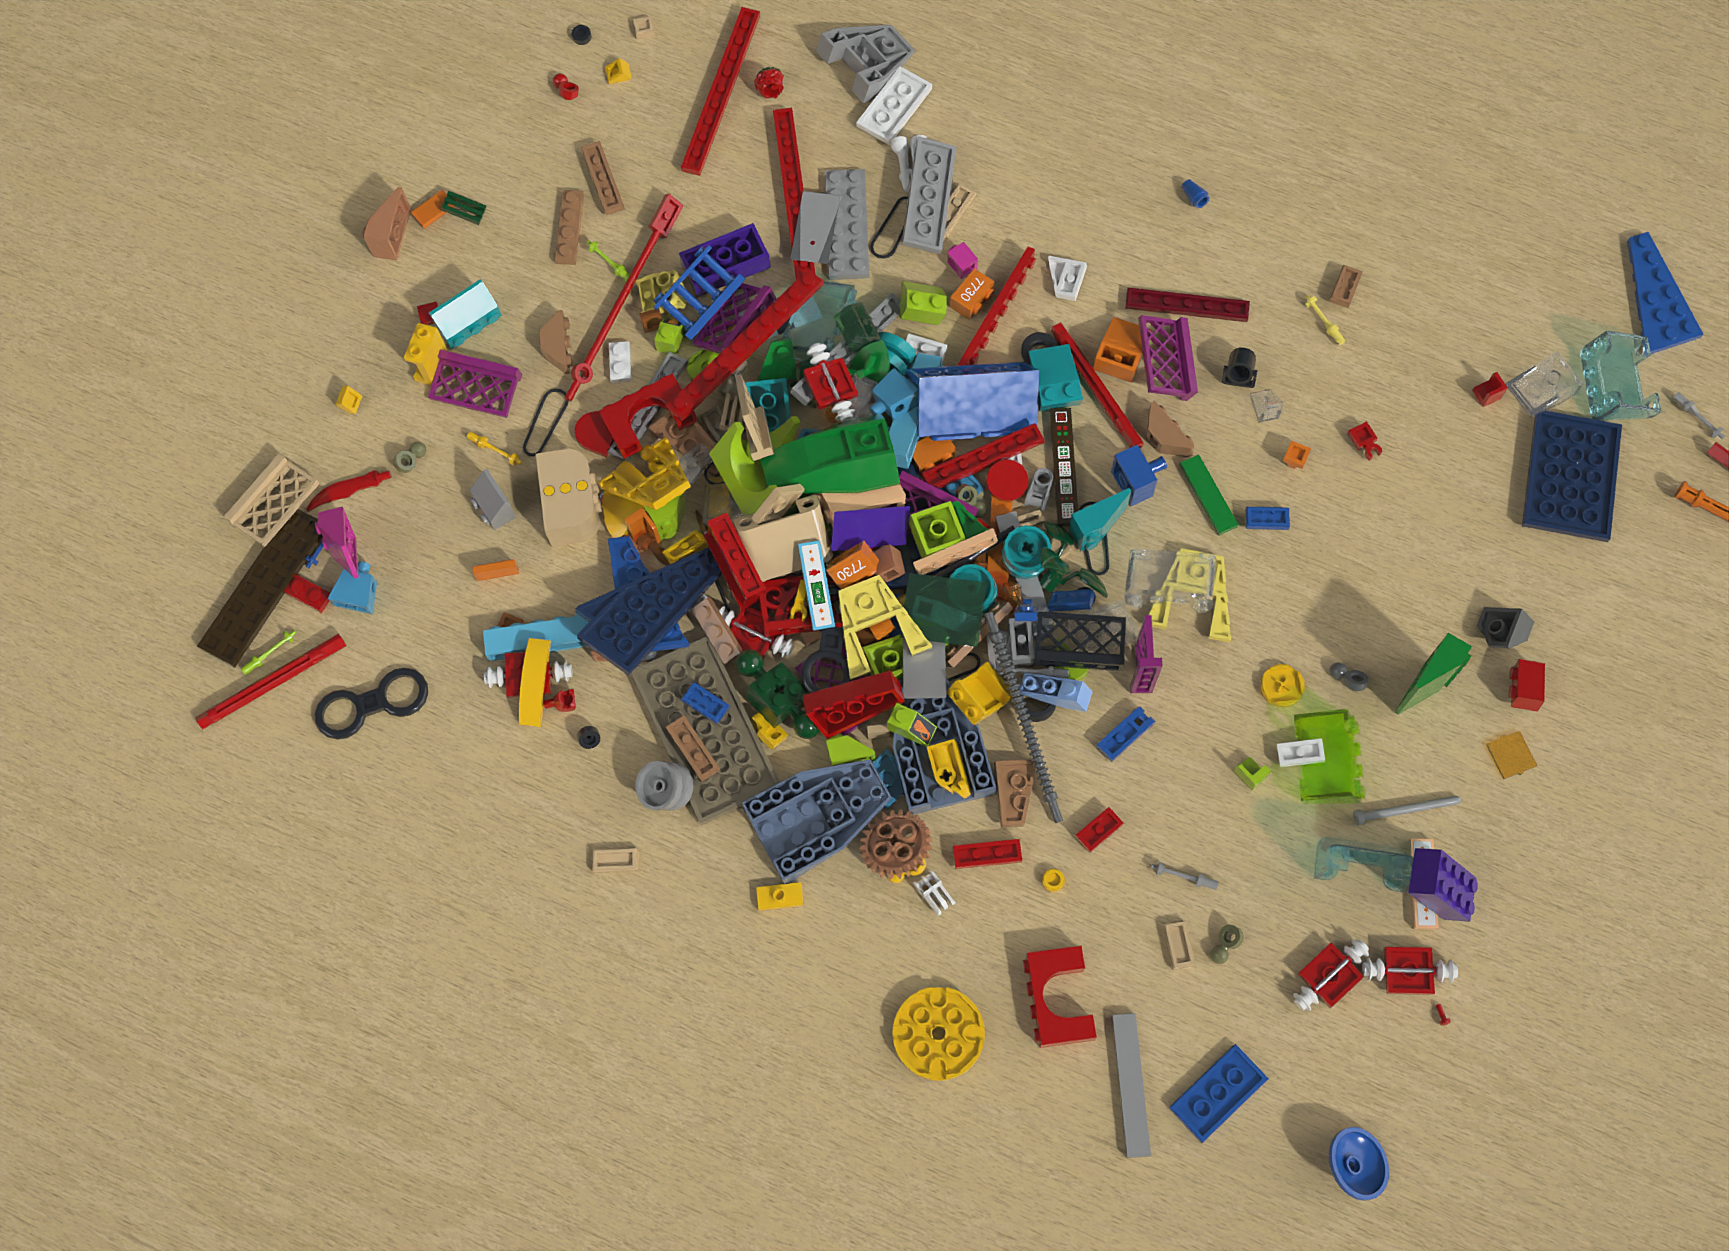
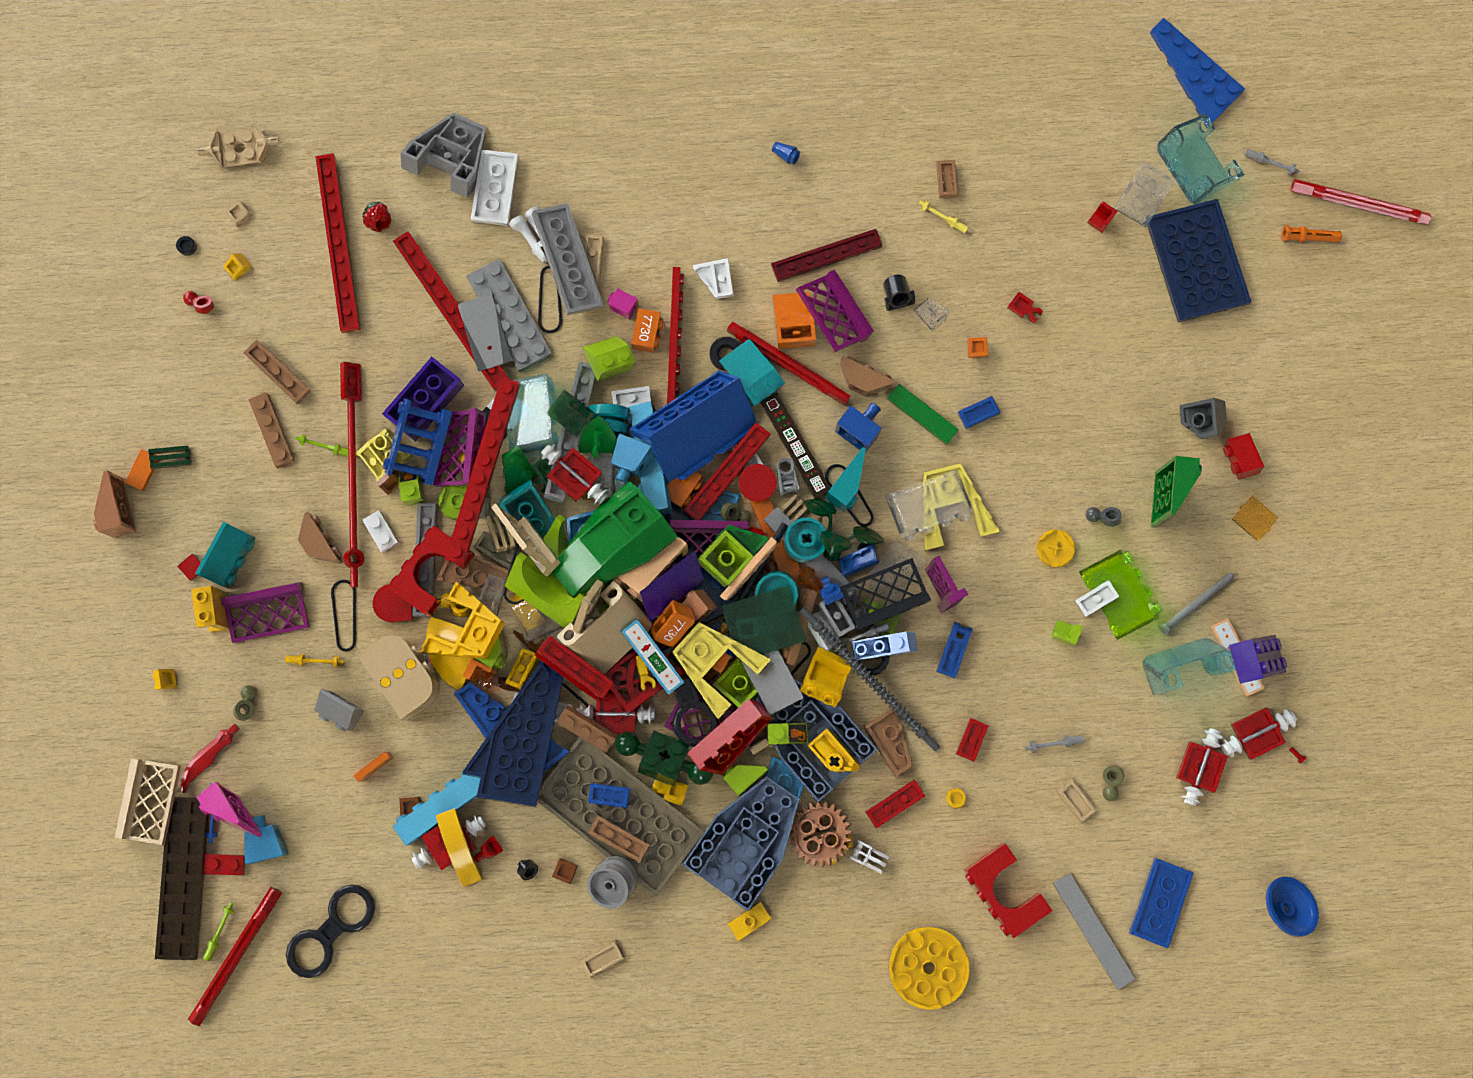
camera: 30 degrees left, 10 degrees up
none -> dark orange tile [552,858,578,884]

